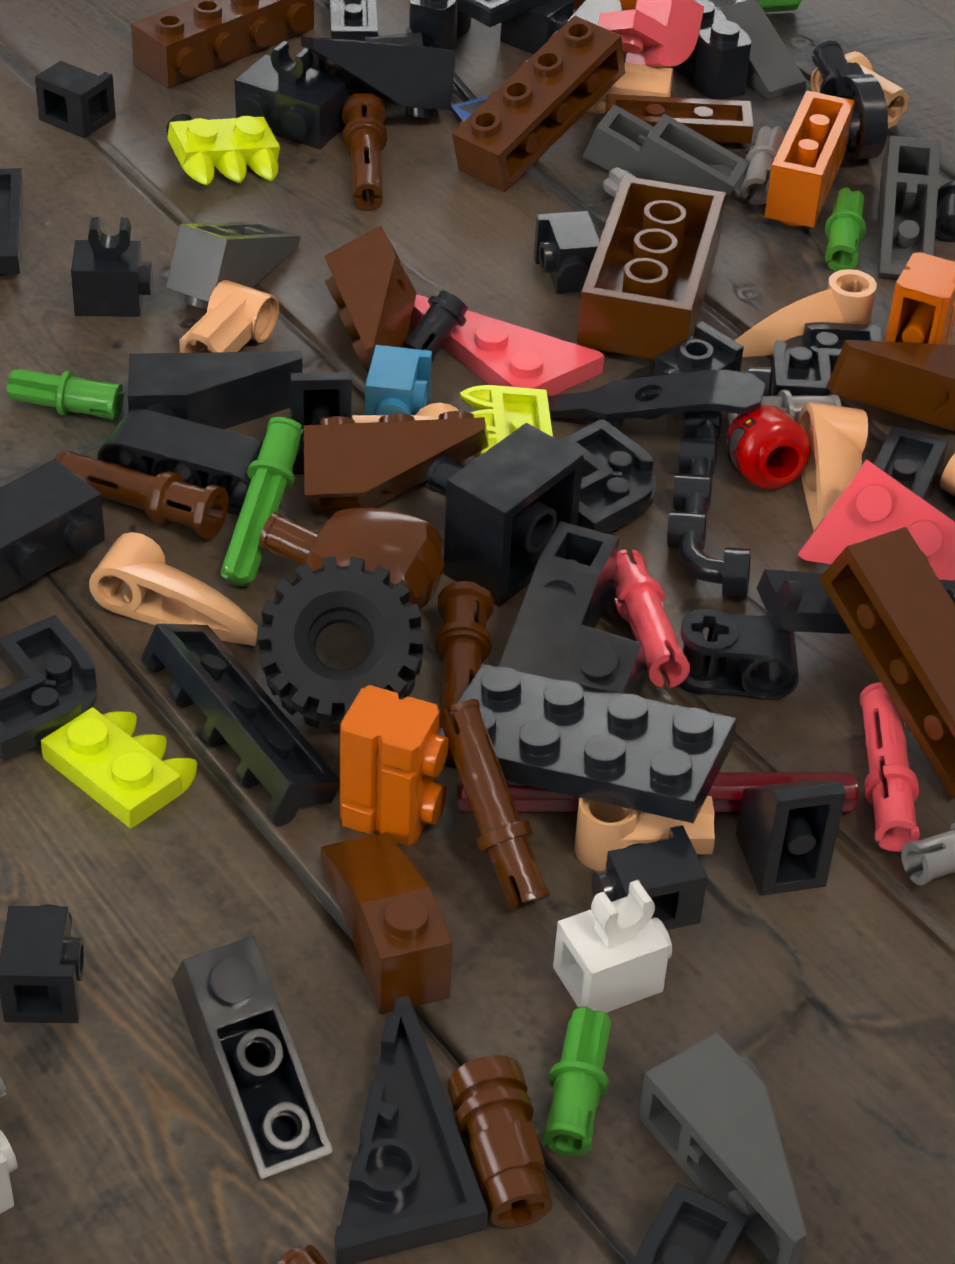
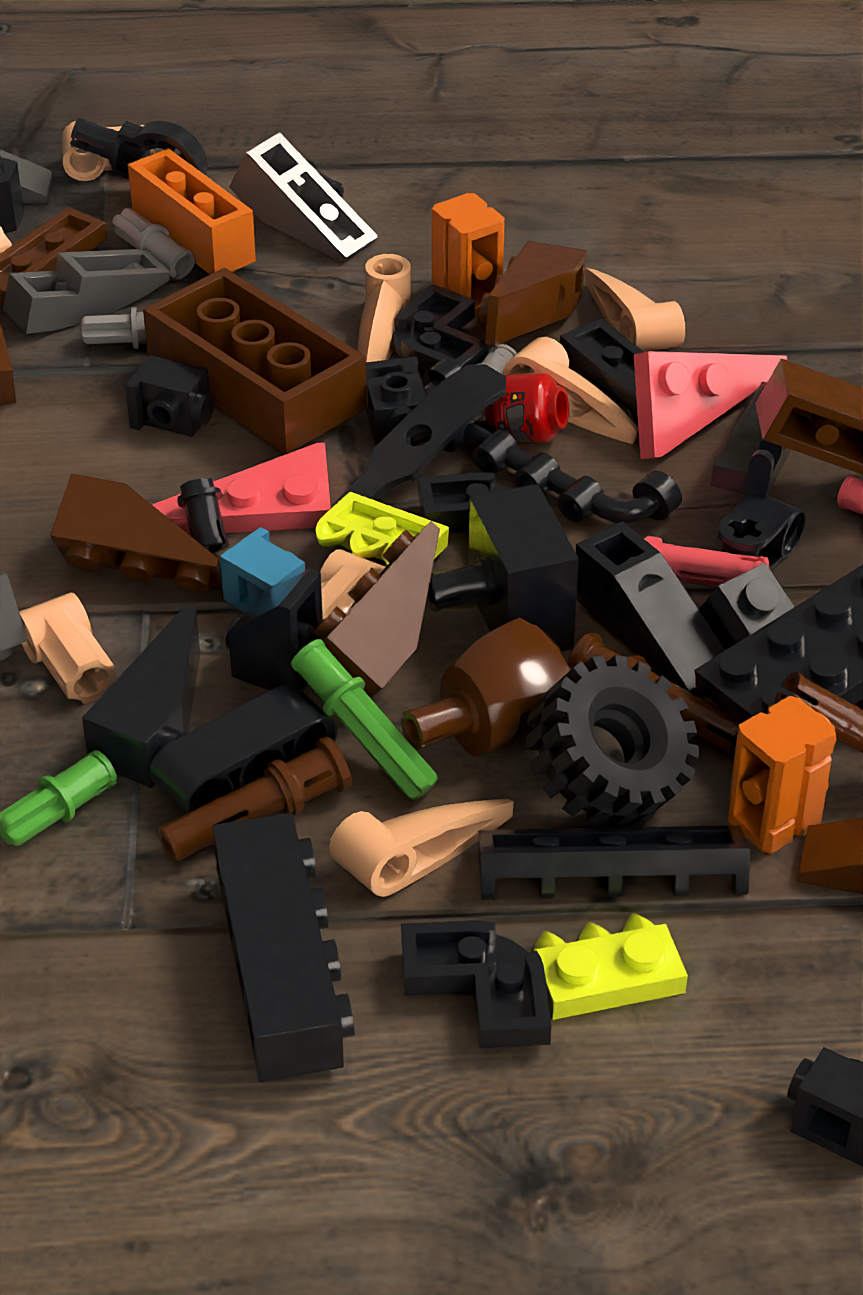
camera: 55 degrees left, 0 degrees up
bright green axle [825,187,866,271] -> none

